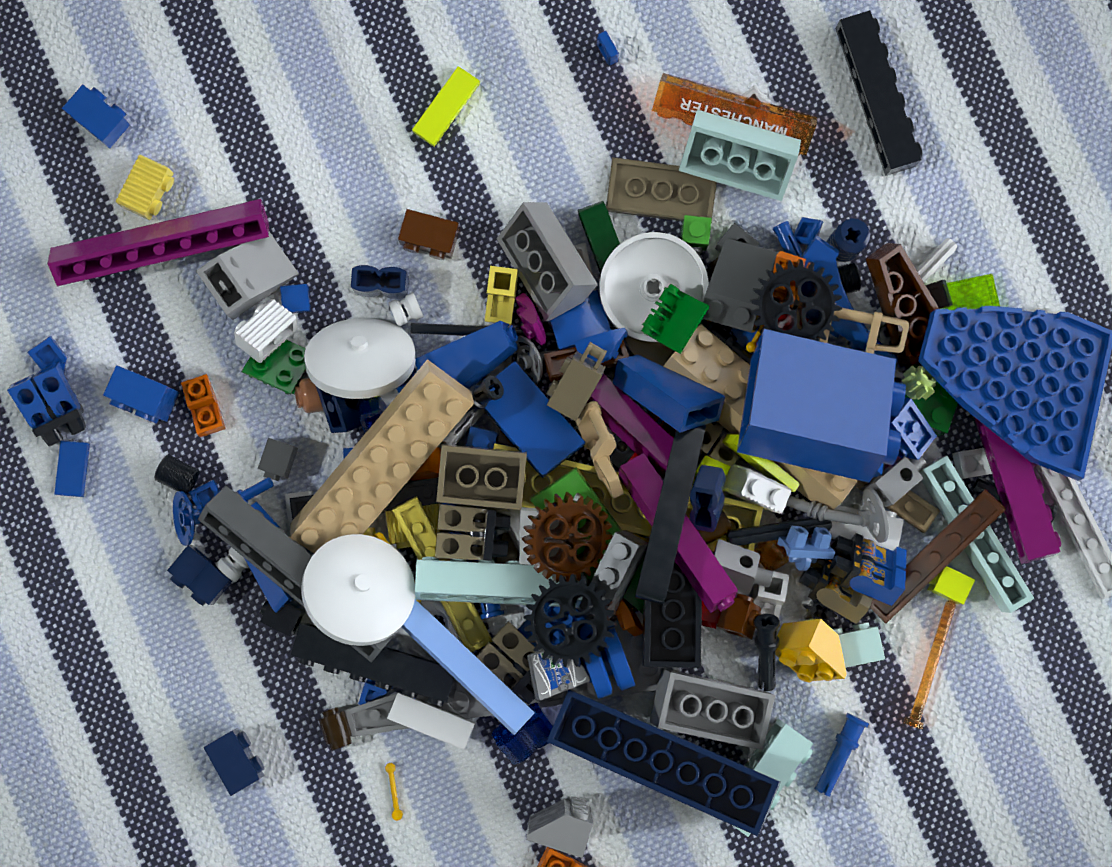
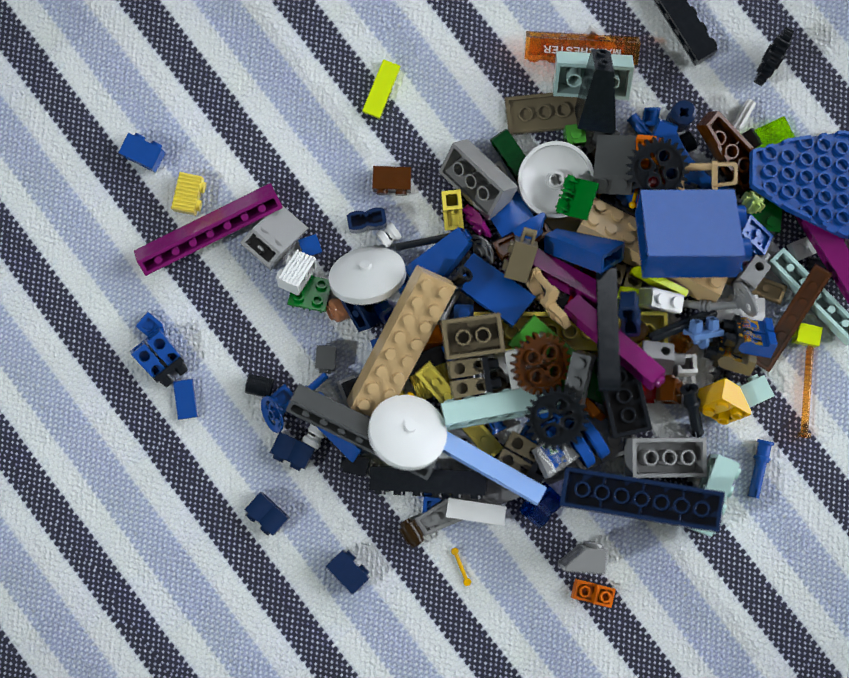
camera: 10 degrees left, 0 degrees up
blue brick [103,365,180,424] -> none
orange slope [181,374,226,437] -> none
blue tile [597,31,619,66] -> none
none -> dark blue brick [244,492,290,536]
none -> black slope [575,49,616,134]
none -> black gear [754,27,794,86]

